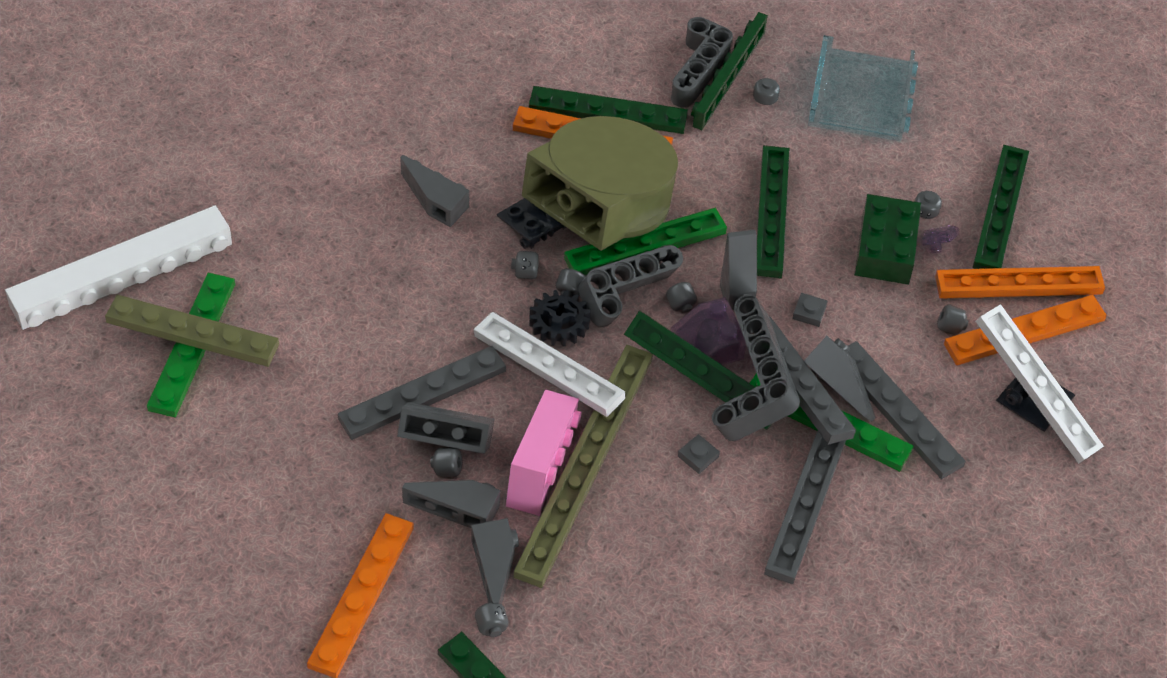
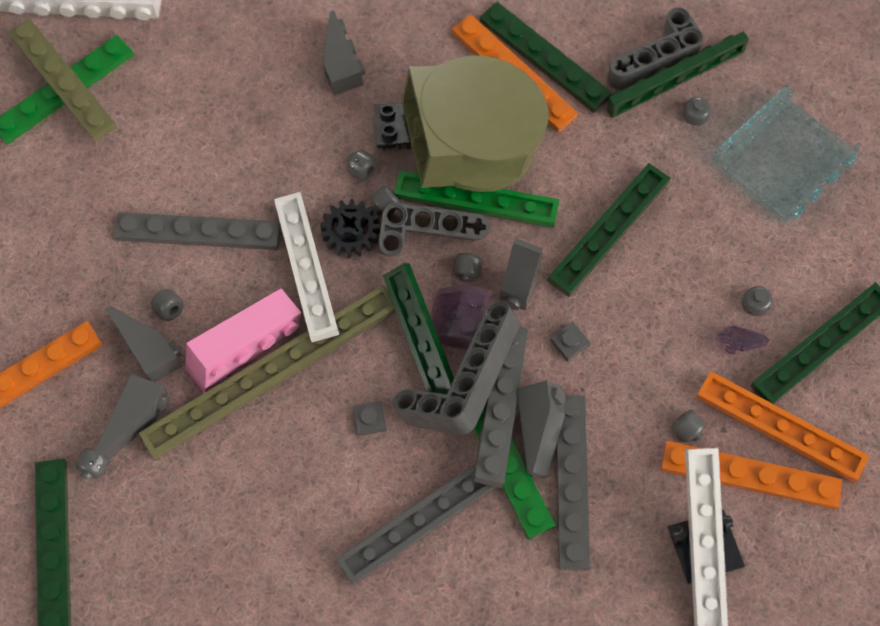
camera: 40 degrees right, 15 degrees up
dark grey brick [397,402,495,454] -> none
dark green brick [854,194,921,285] -> none

